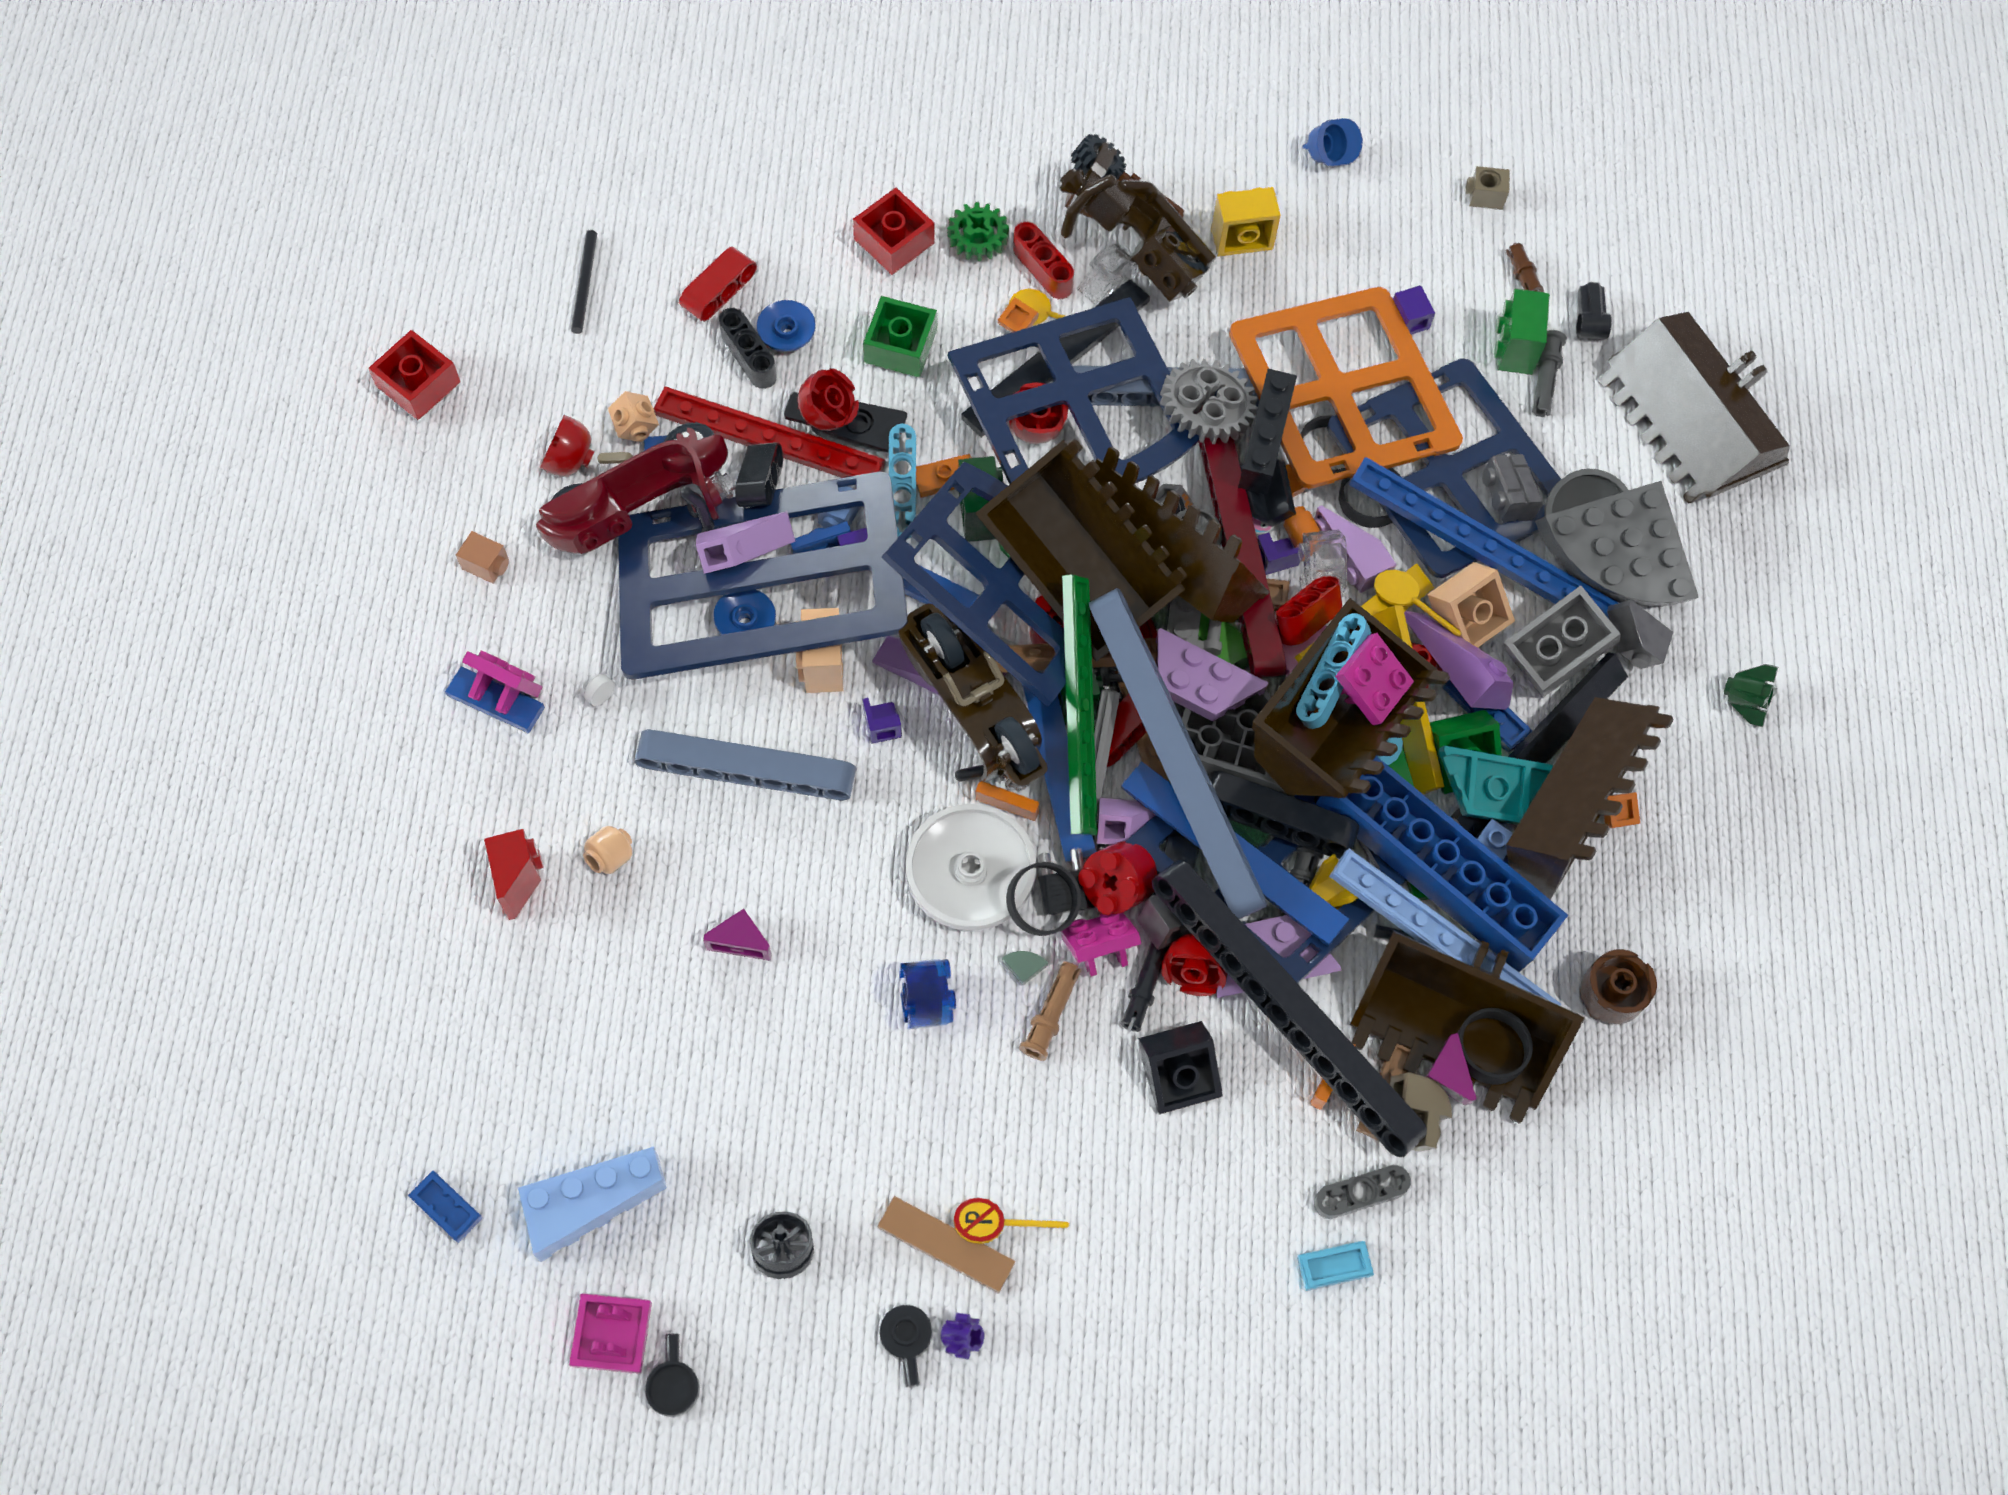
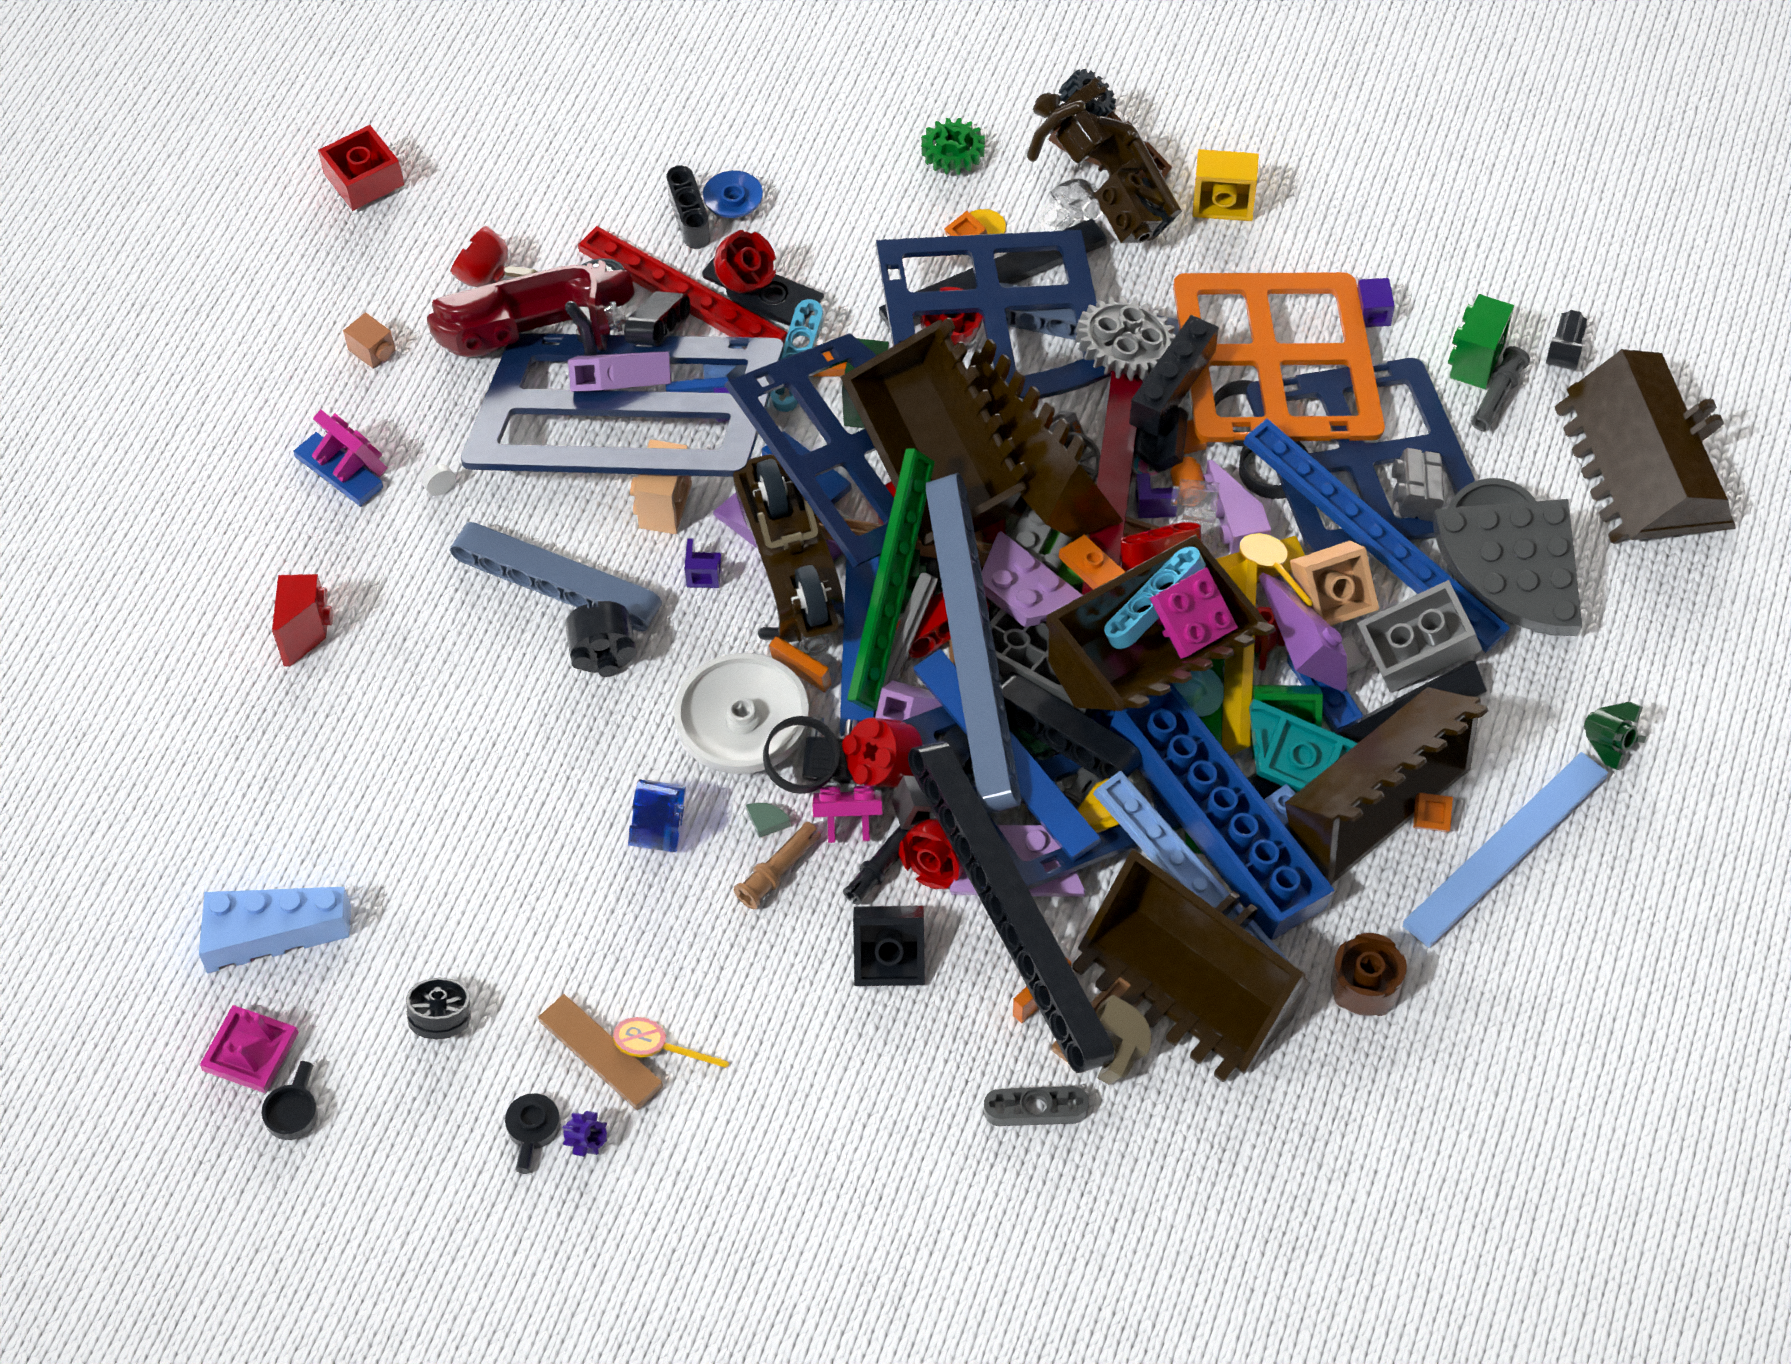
camera: 20 degrees right, 10 degrees down
blue plate [408,1170,483,1244] -> none
black bar [571,230,597,334] -> none
light nougat head [583,826,632,874] -> none
light nougat brick [608,391,659,442] -> none
red beam [679,246,757,322] -> none
magenta slope [703,909,772,961] -> none
blue dish [713,589,776,635] -> none
red brick [853,187,935,275] -> none
green brick [863,296,937,378] -> none
red beam [1013,222,1074,299] -> none
medium azure tile [1297,1241,1374,1291] -> none
blue piece [1303,118,1363,167] -> none
magenta slope [1425,1033,1477,1106] -> none
black tyre [1458,1008,1533,1085] -> none
dark tan brick [1465,166,1510,210] -> none
reddish brown pin [1506,243,1544,292] -> none
flat silver slope [1607,600,1674,669] -> none
none -> black brick [566,601,637,677]
none -> orange plate [1059,535,1125,590]
none -> light blue tile [1402,752,1608,948]

